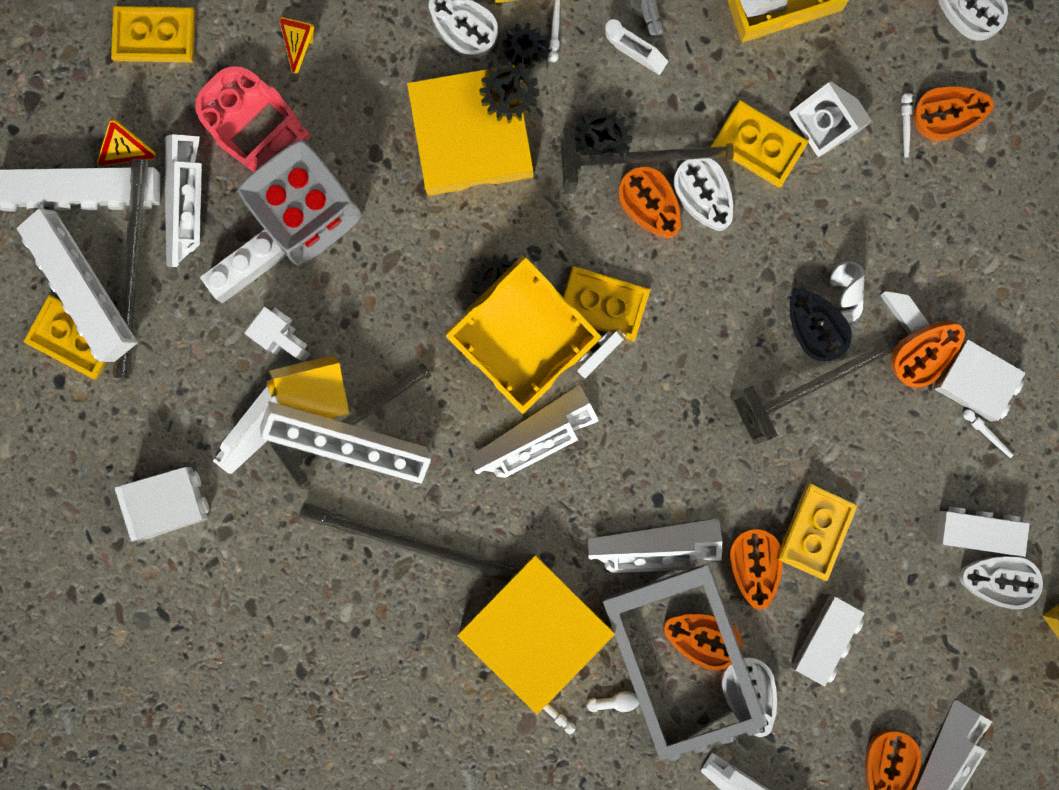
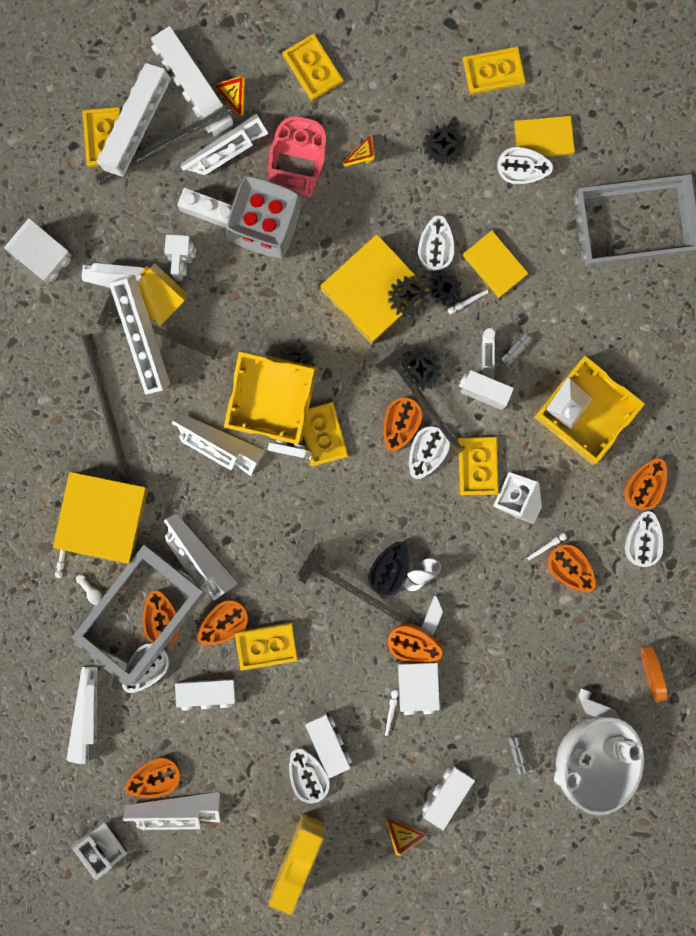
camera: 50 degrees right, 0 degrees up
none -> white brick [459,370,514,410]

